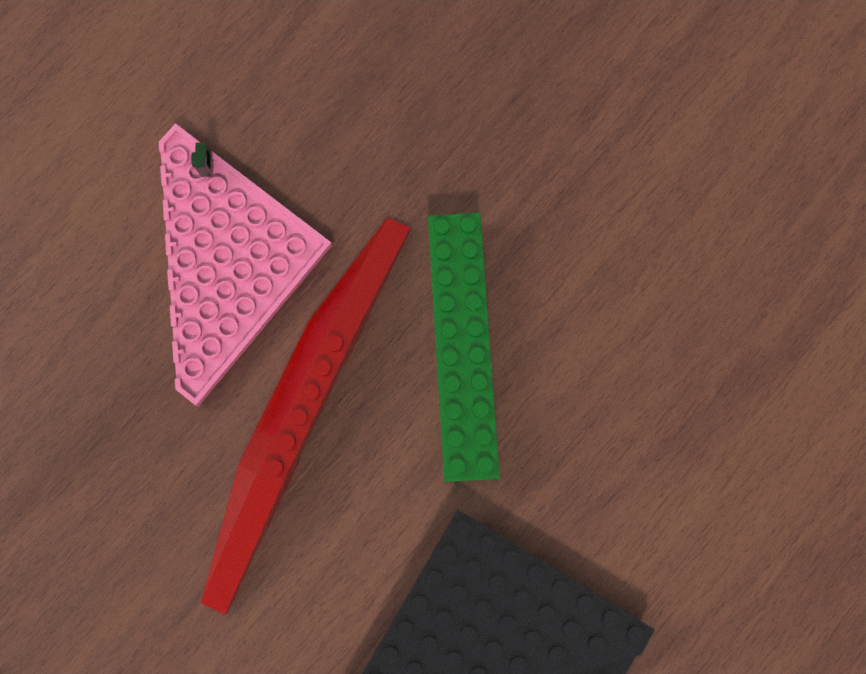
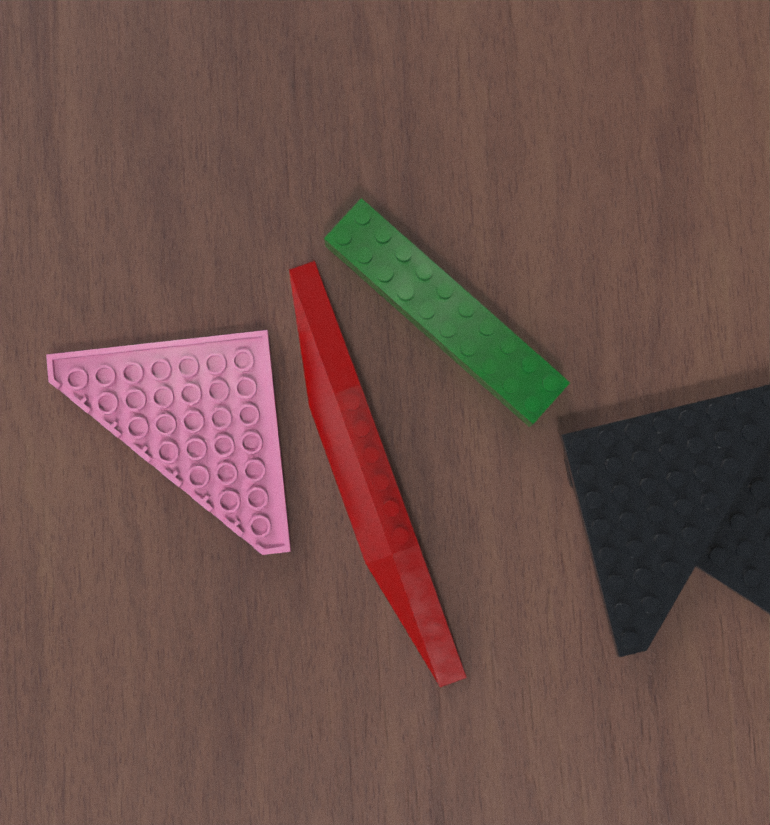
camera: 50 degrees left, 5 degrees up
dark green plate [191,143,213,177] -> none

